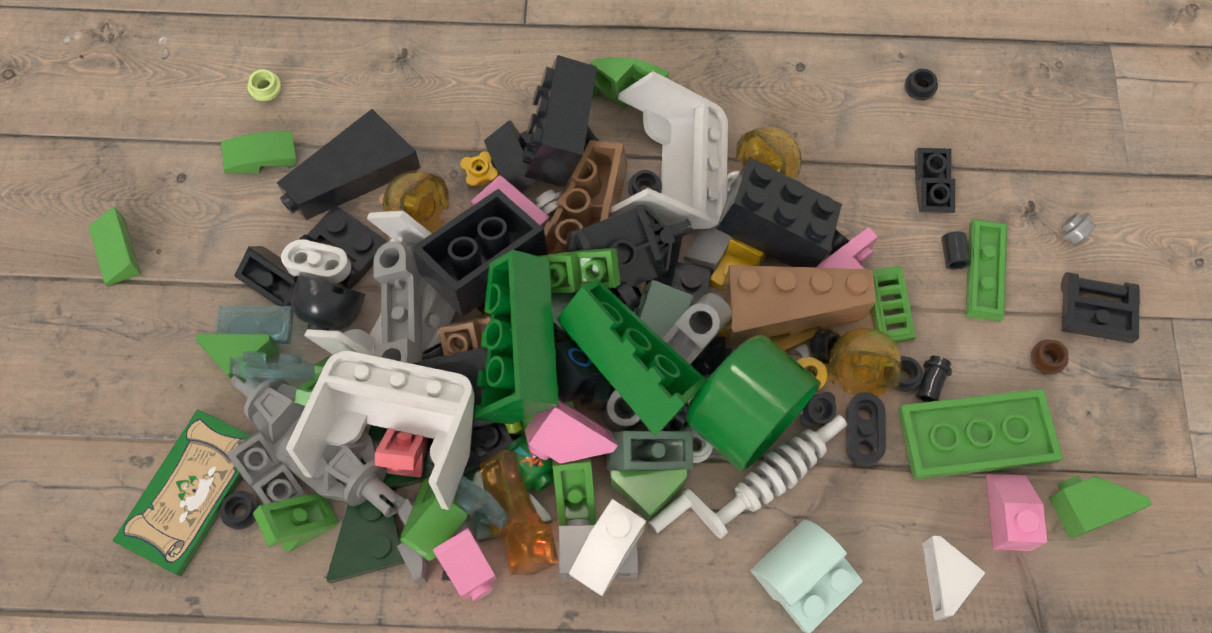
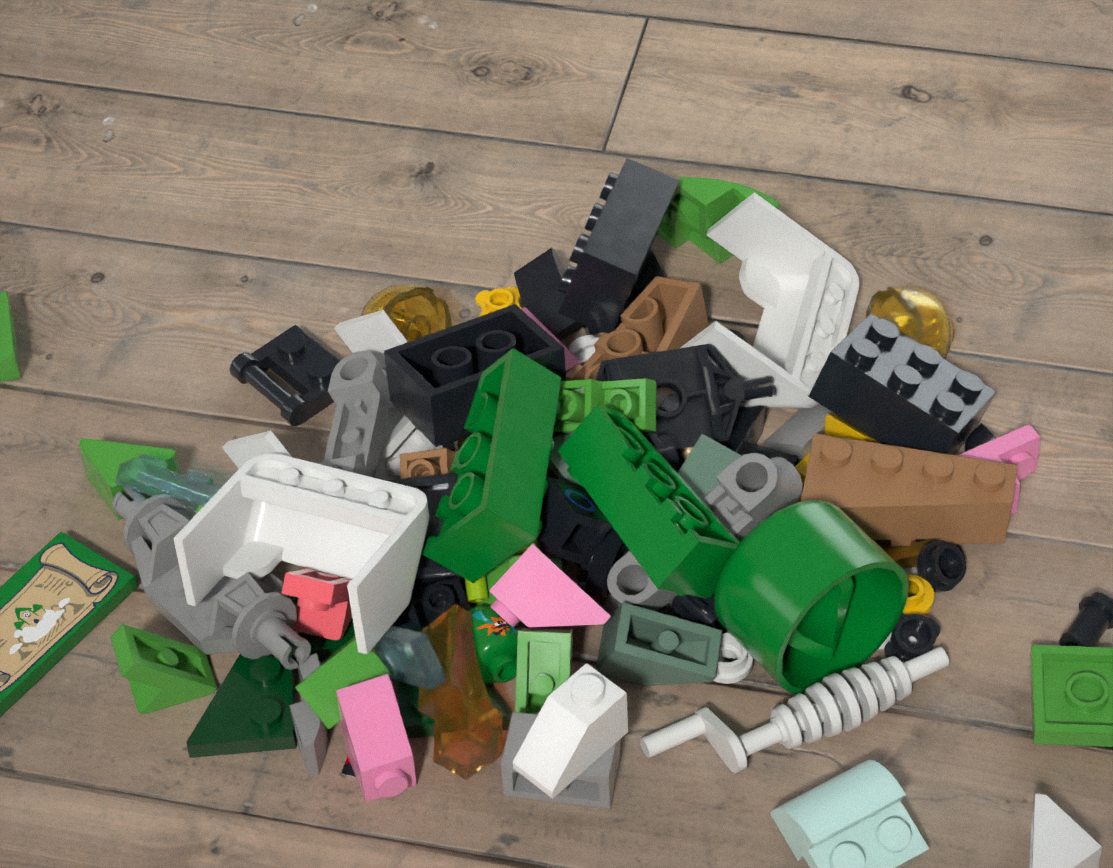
camera: 15 degrees right, 20 degrees down
clear light blue plate [215,306,294,344] -> none
black plate [220,491,259,530] -> none
bright green slope [221,131,296,173] -> none
light grey slope [225,432,305,505] -> none
black slope [234,246,295,312] -> none
yellowish green plate [248,69,281,102] -> none
black slope [277,109,421,220] -> none
white plate [281,240,351,284] -> none
black cylinder [290,276,366,331] -> none
bright green slope [611,469,687,522] -> none
clear yellow cylinder [827,328,903,396] -> none
black plate [846,393,886,467] -> none
bright green slope [870,266,916,345] -> none
black plate [885,356,923,392] -> none

